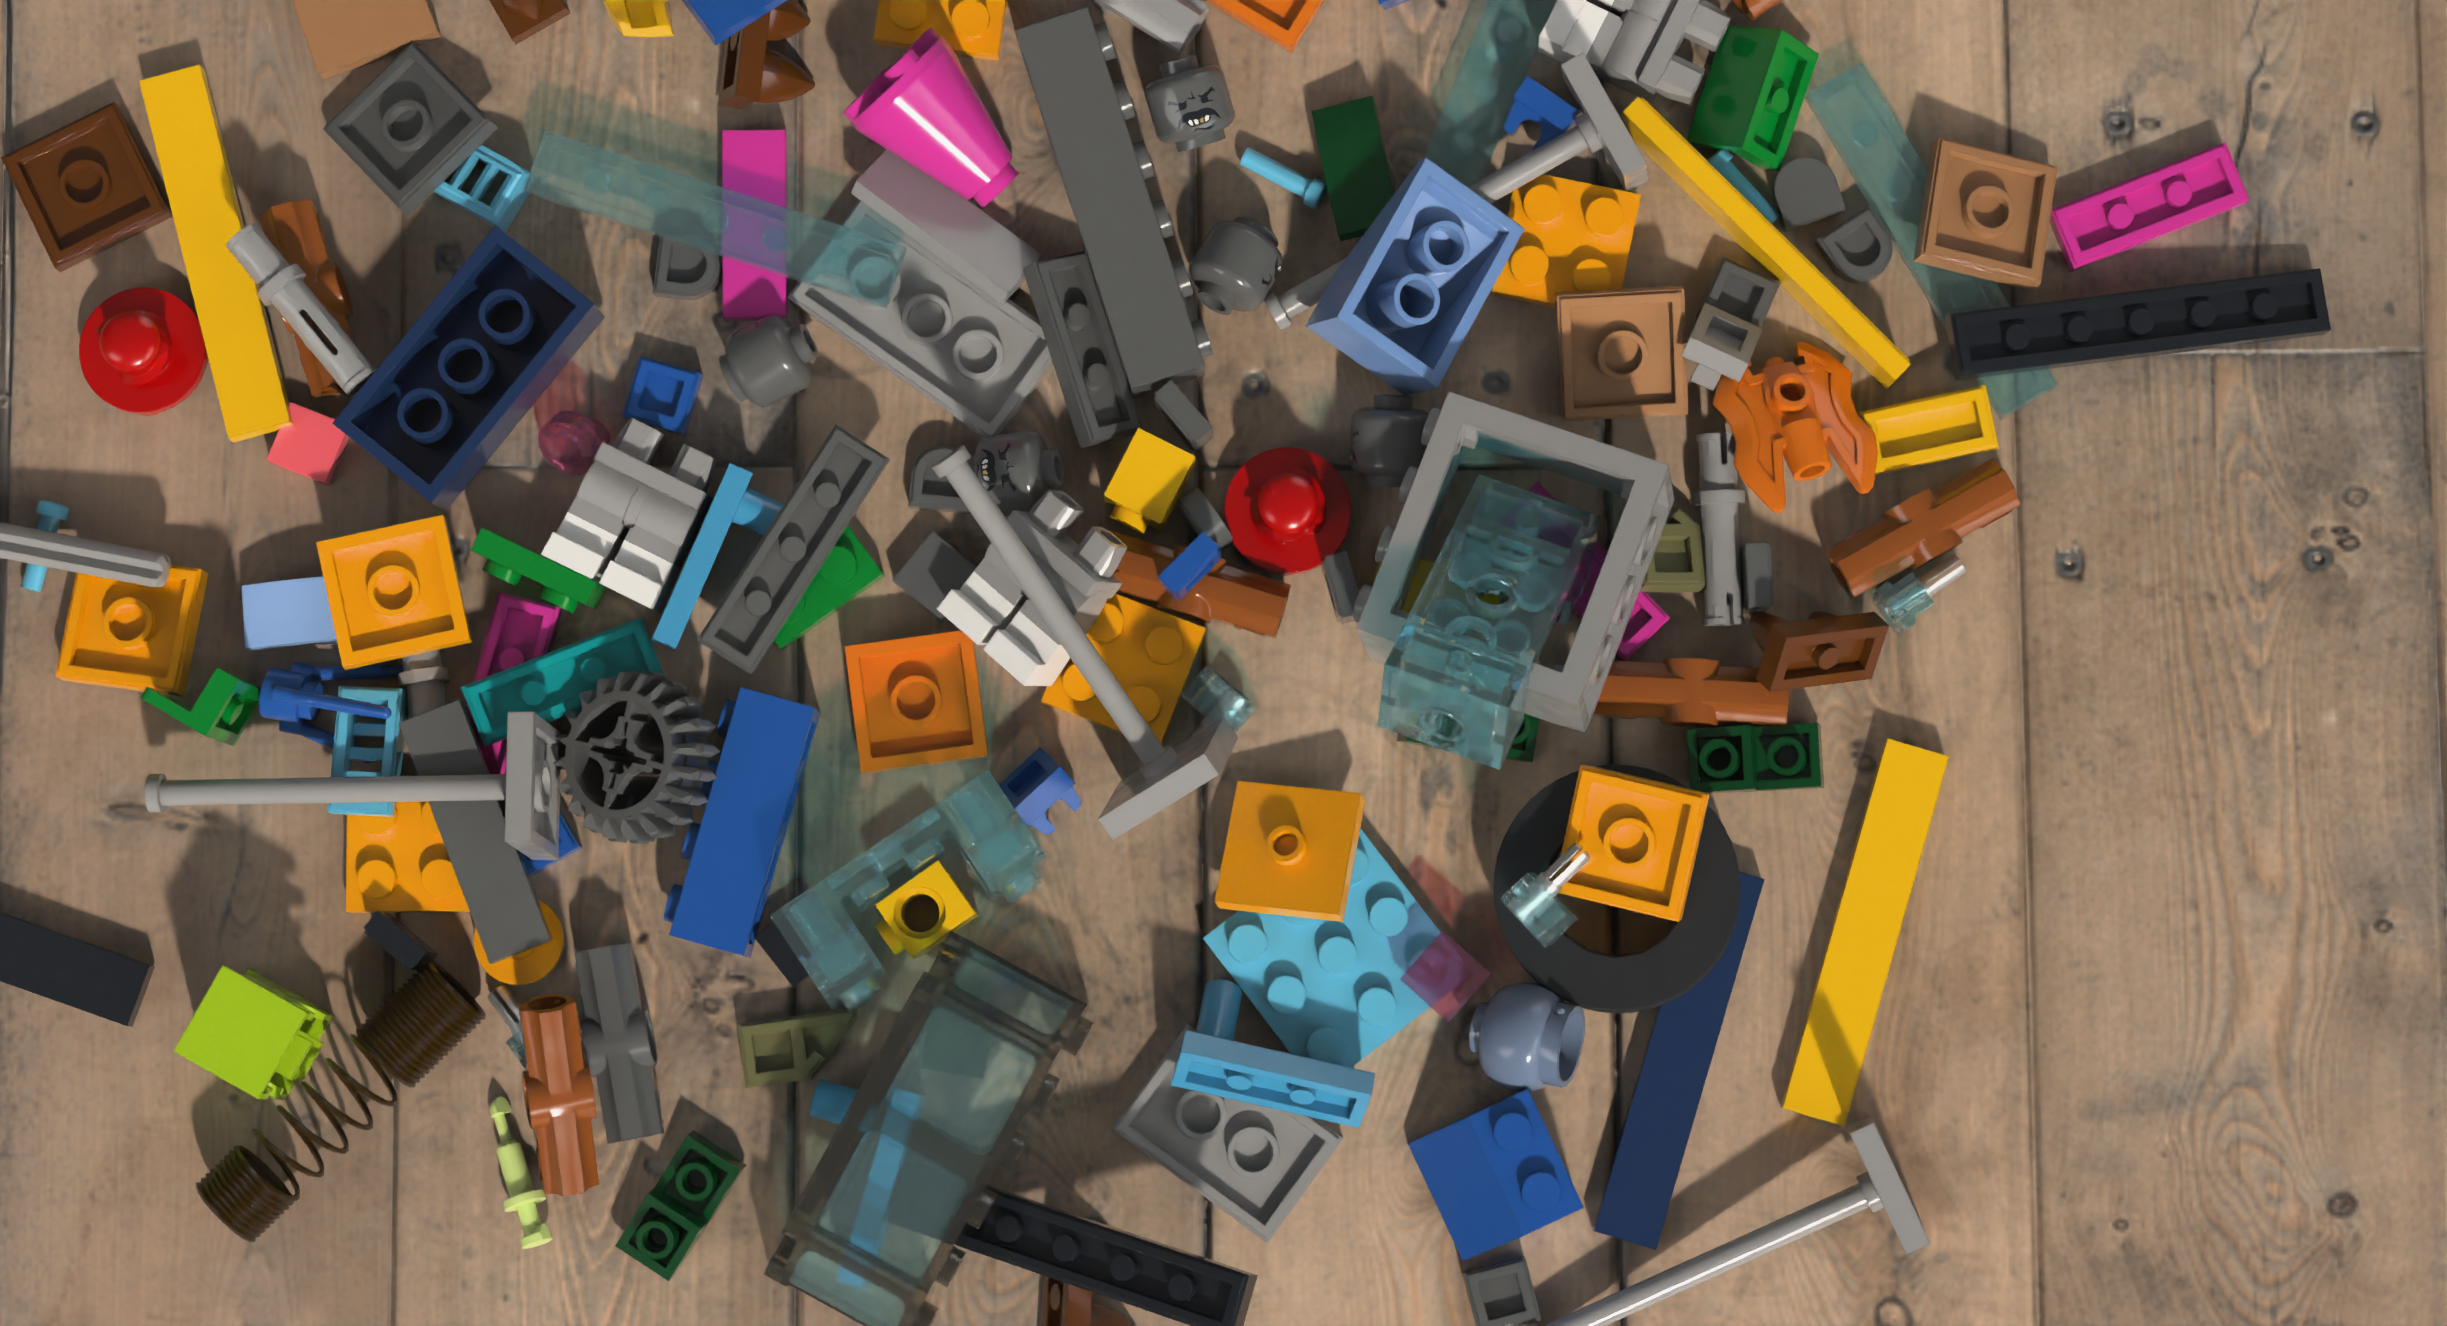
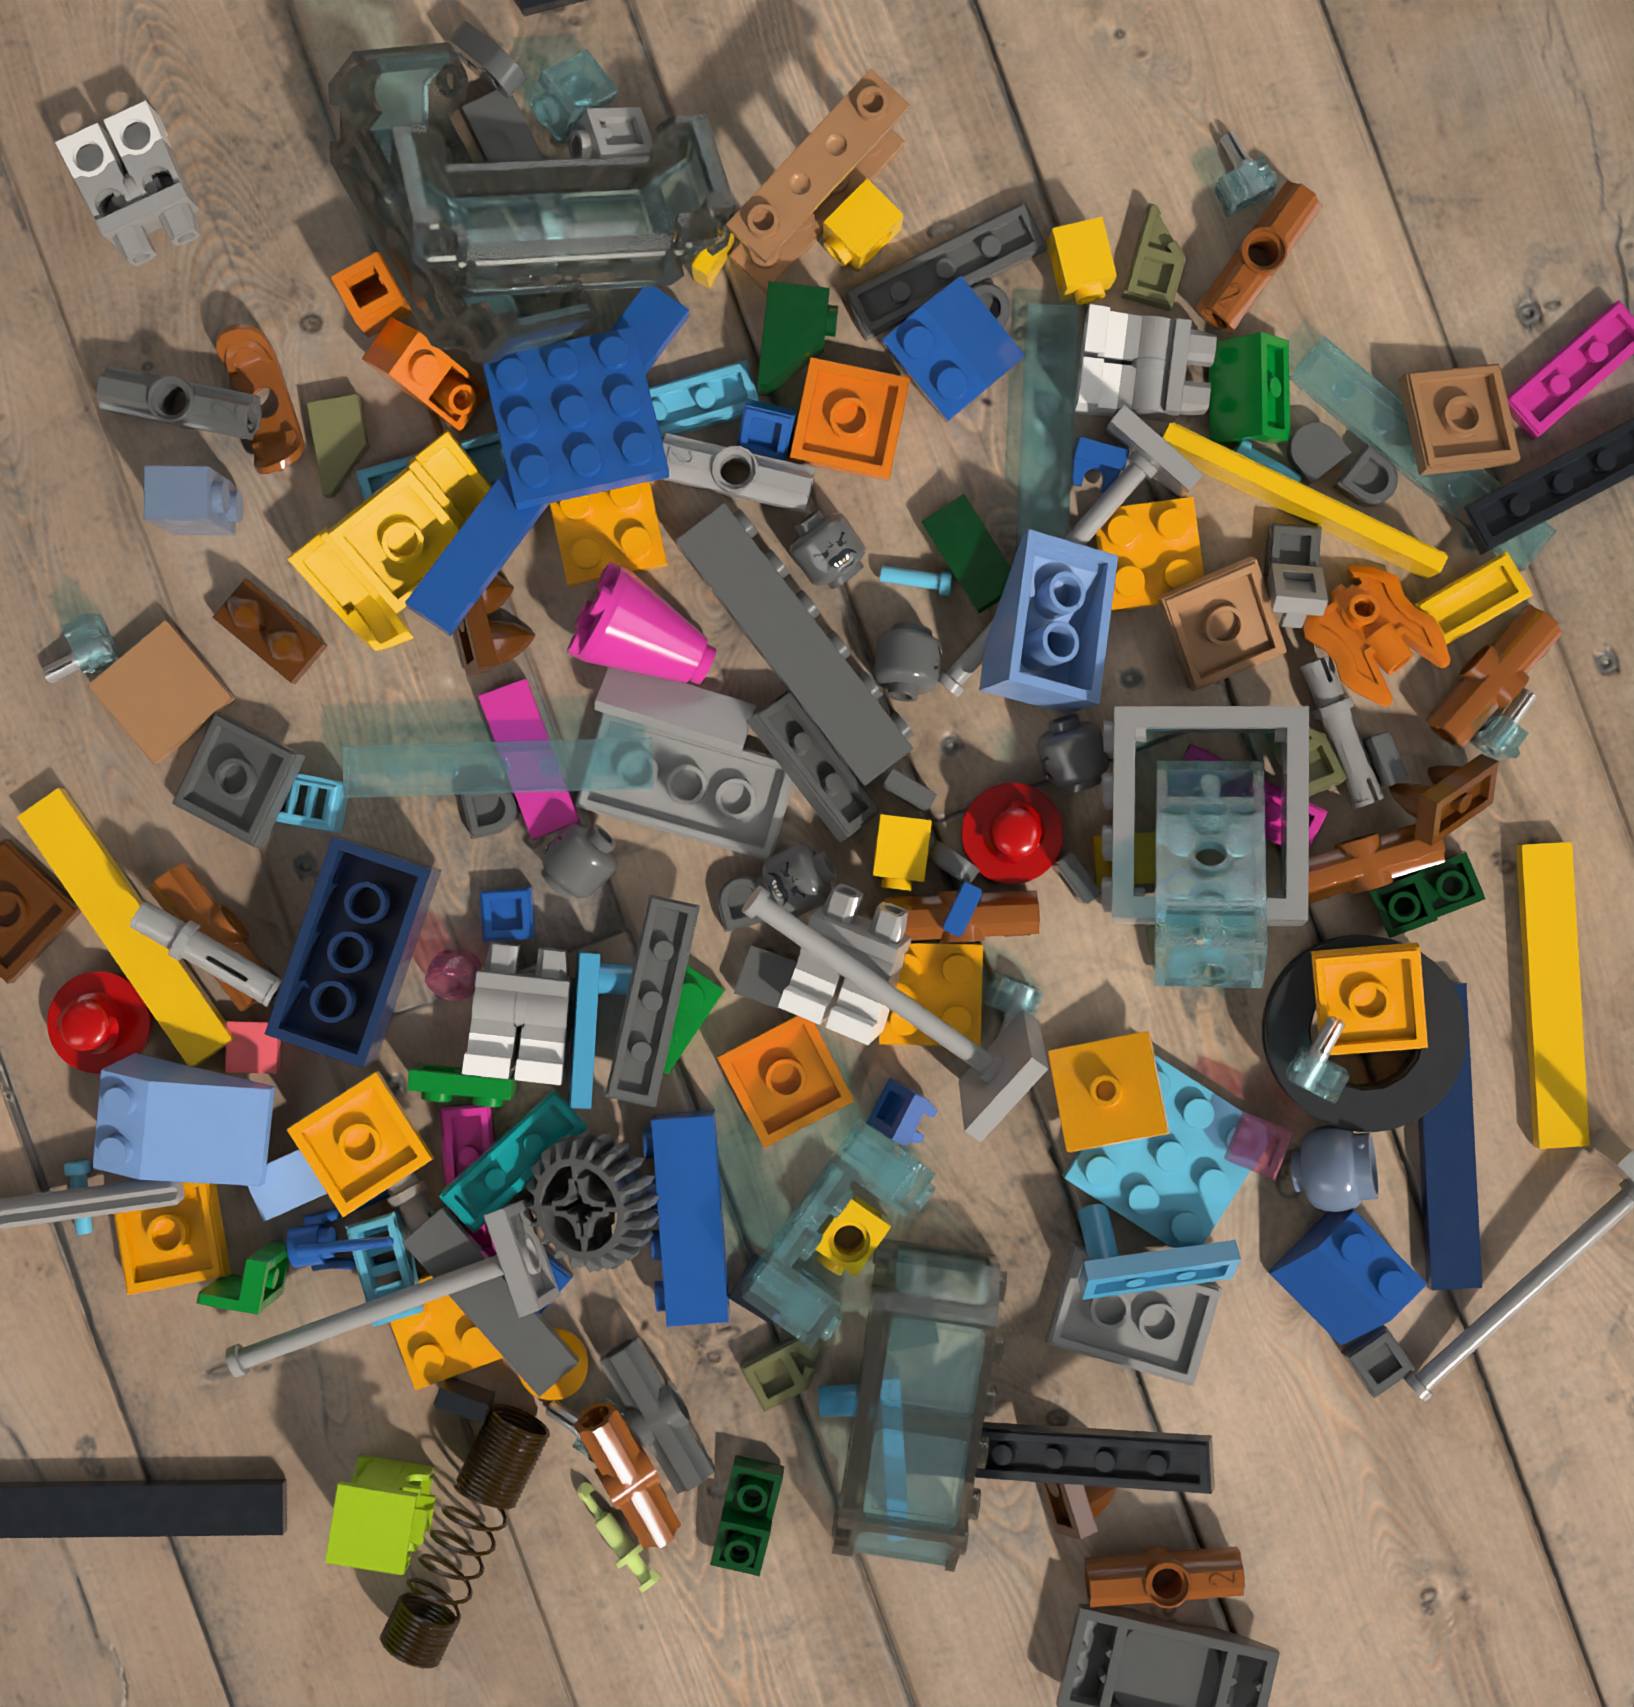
camera: 25 degrees left, 5 degrees up
none -> medium blue slope [93,1053,275,1186]

